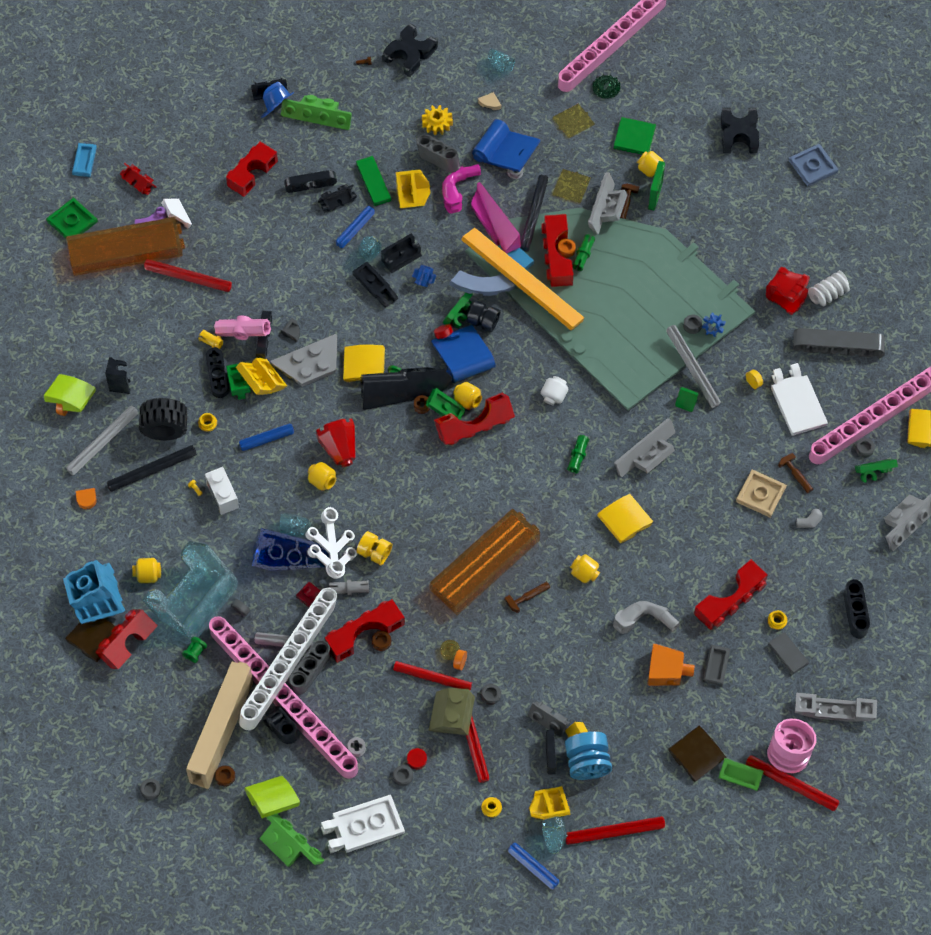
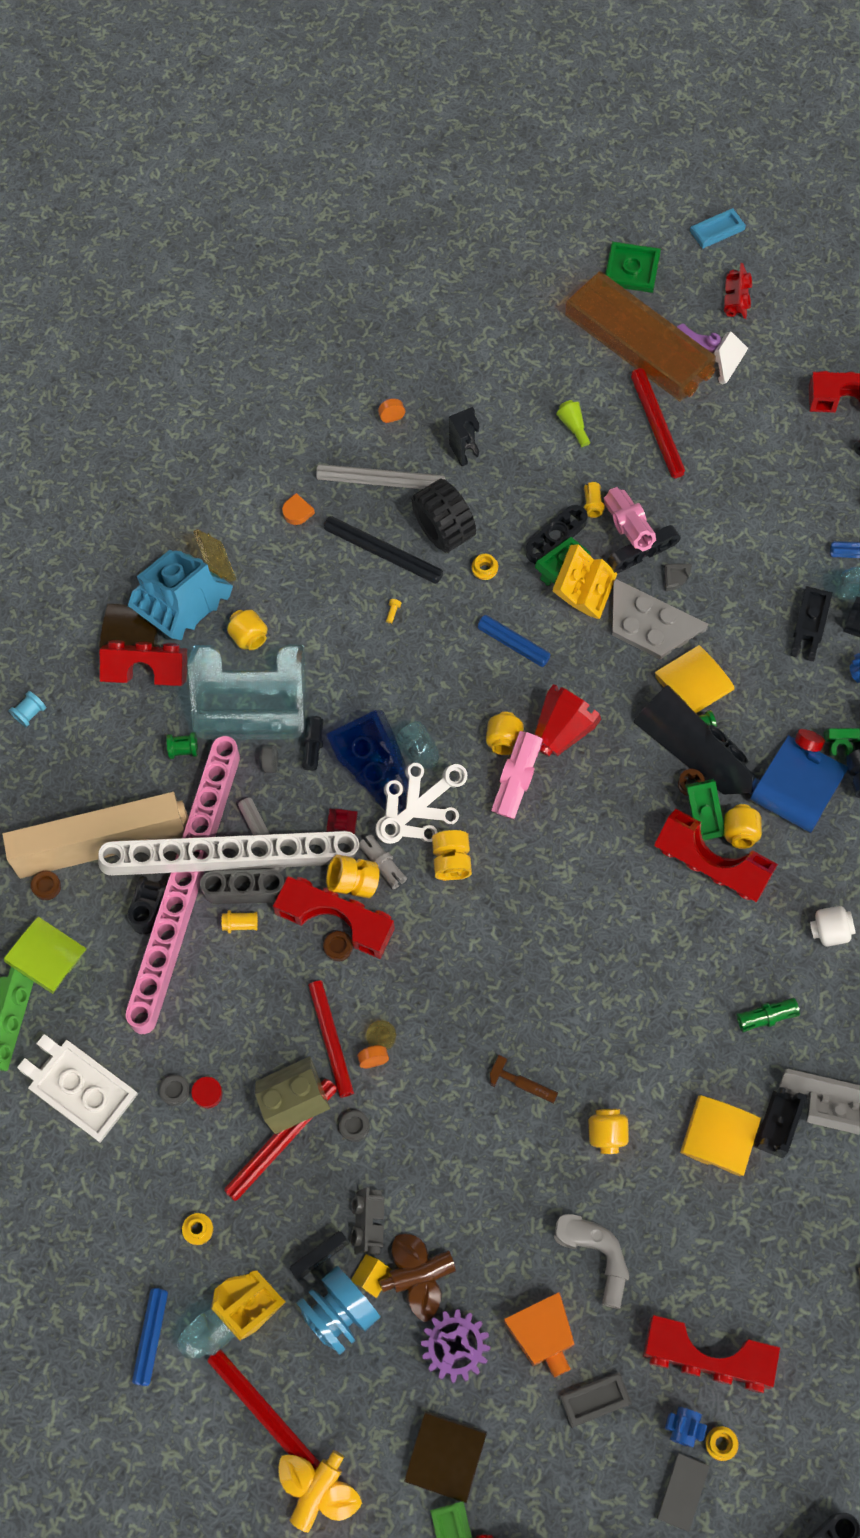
camera: 60 degrees right, 5 degrees up
lime slope [44,374,96,412] -> none
white brick [205,467,239,515] -> none
light grey bush [347,737,366,757] -> none
clear orange brick [430,508,540,615] -> none
none -> medium azure bush [9,691,46,728]
none -> clear yellow piece [193,529,237,582]
none -> yellow pin [222,910,258,933]
none -> yellow plant [279,1450,362,1532]
none -> black axle [301,716,324,771]
none -> yellow wheel [326,855,379,898]
none -> reddish brown plant [379,1234,456,1322]
none -> medium lavender gear [421,1310,490,1383]
none -> bright pink piece [491,731,543,820]
none -> lime cone [556,400,591,448]
none -> blue gear [665,1407,707,1448]
none -> black hinge [754,1087,807,1158]

